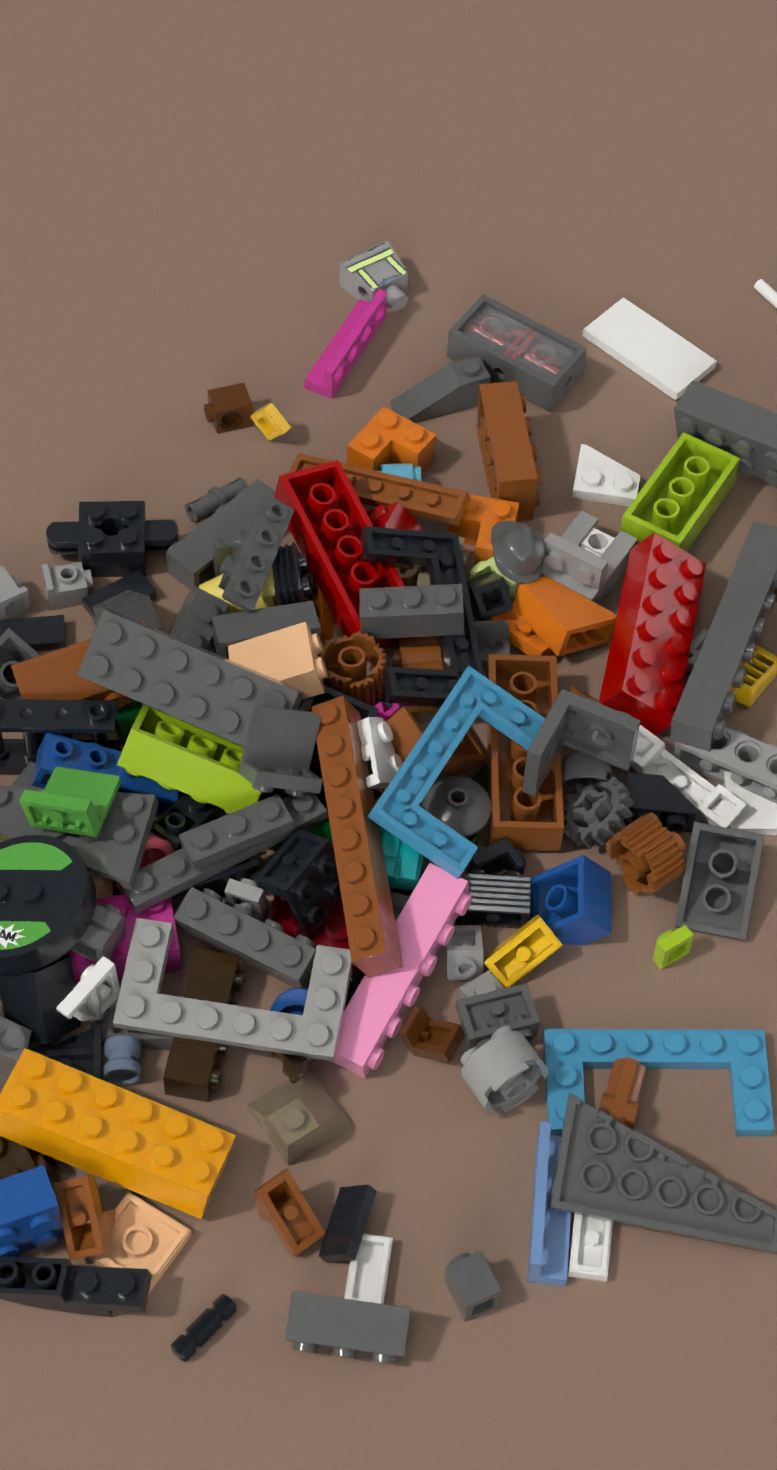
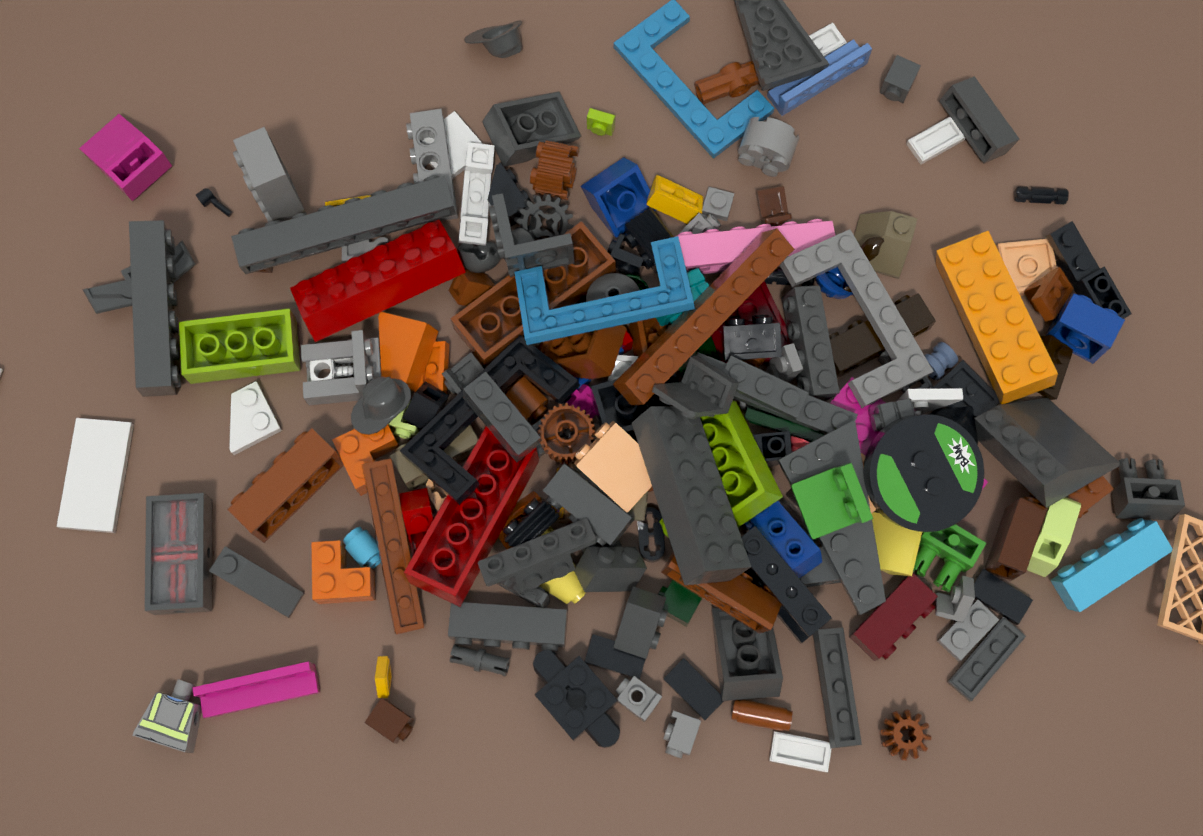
camera: 125 degrees left, 20 degrees up
dark orange slope [254,1169,326,1256] -> none
black tile [318,1184,377,1263] -> none
white wing [357,717,403,788] -> none
dark grey bracket [455,983,540,1051] -> none

